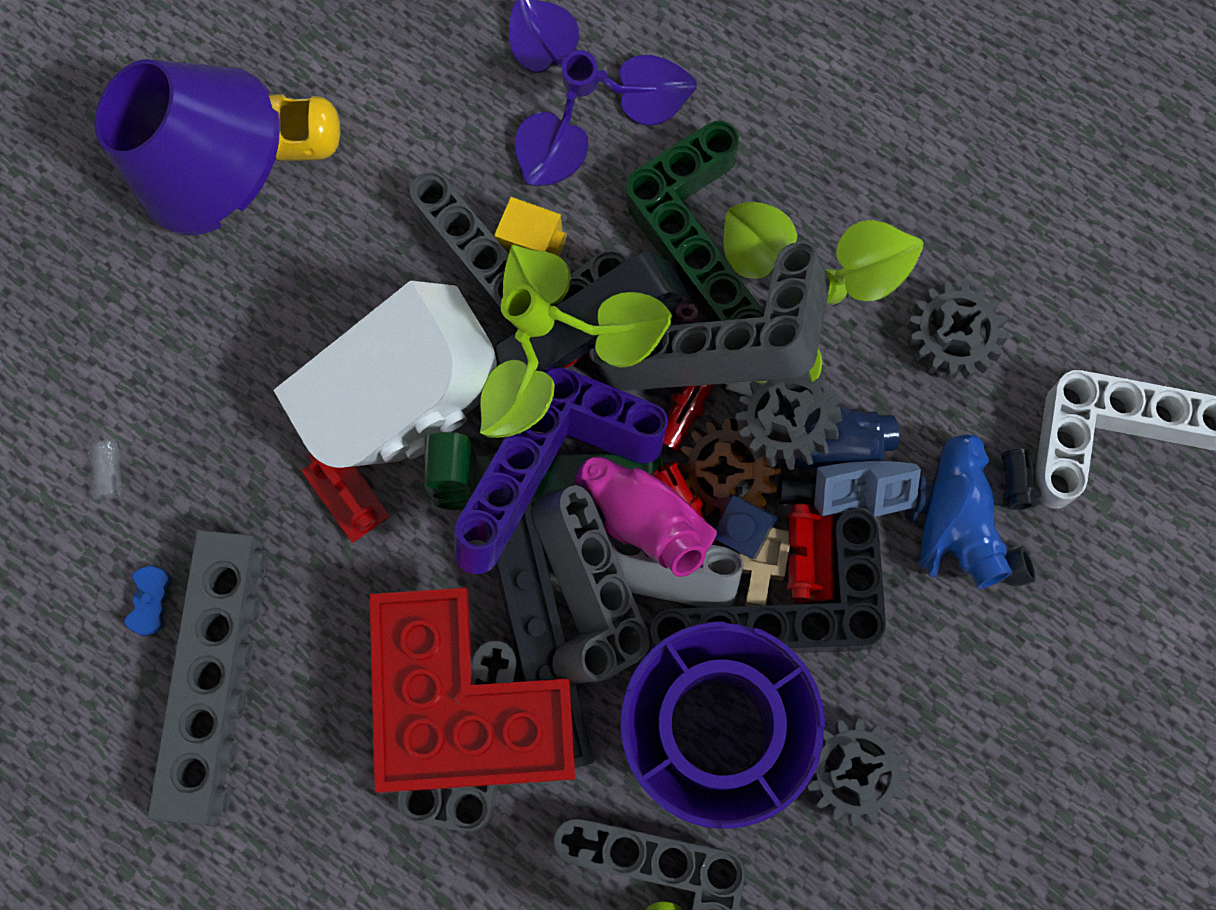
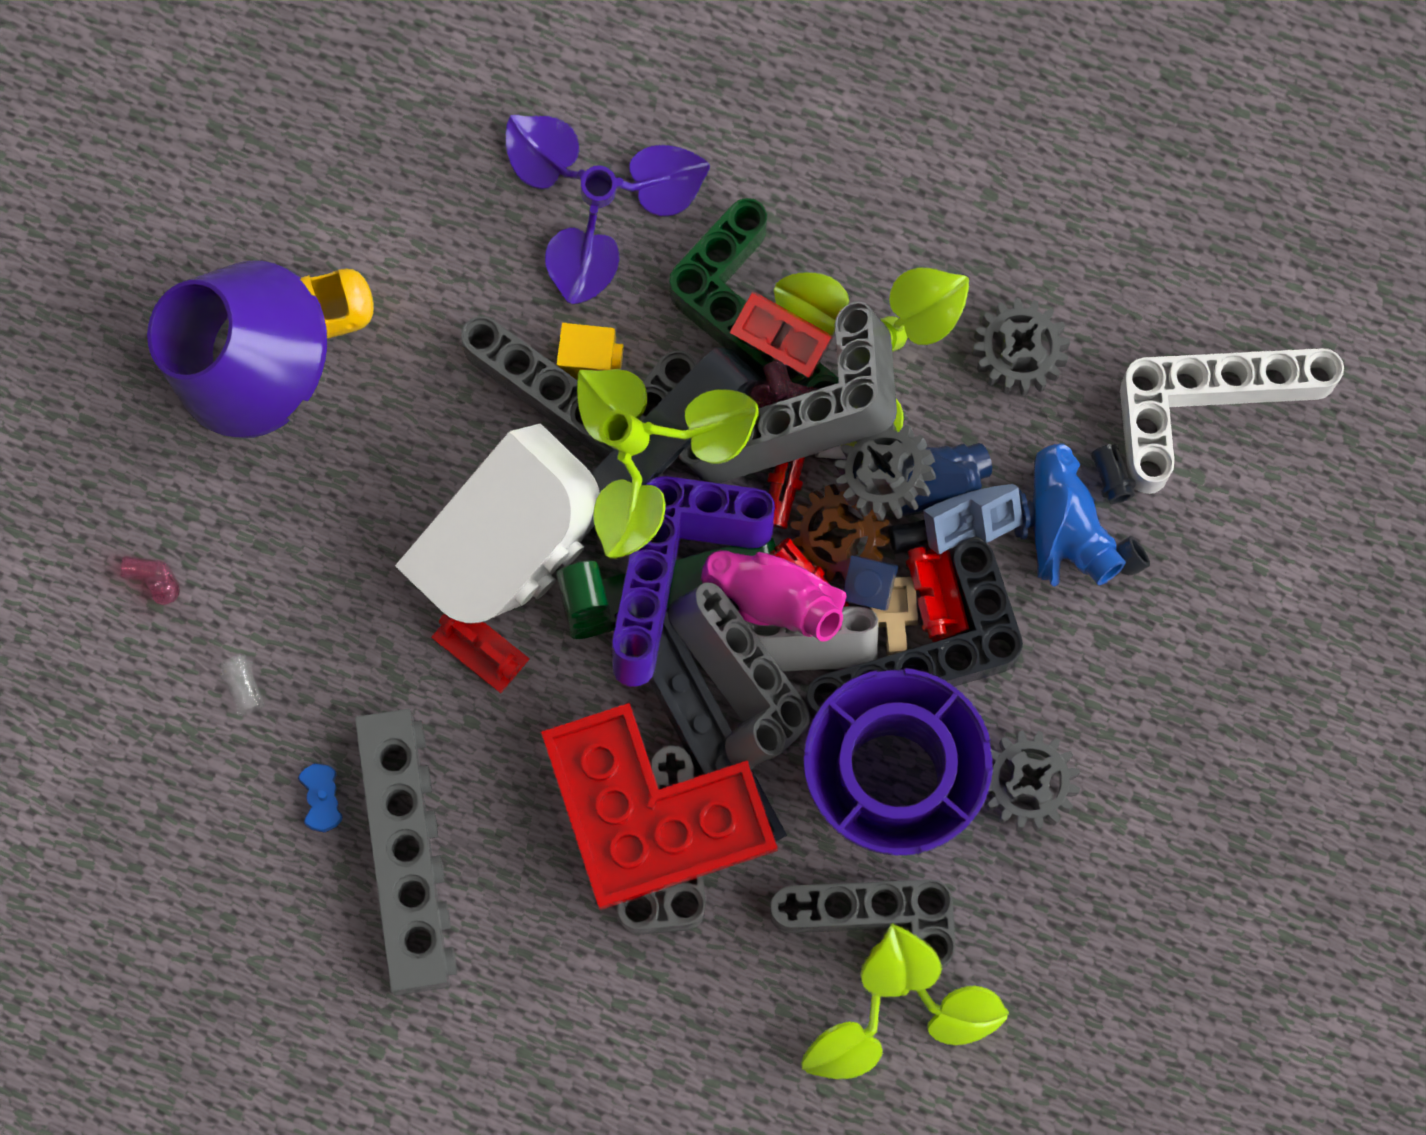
camera: 20 degrees left, 0 degrees up
none -> clear pink arm [121,556,180,605]
none -> red brick [730,292,834,377]
none -> clear pink arm [763,360,818,403]

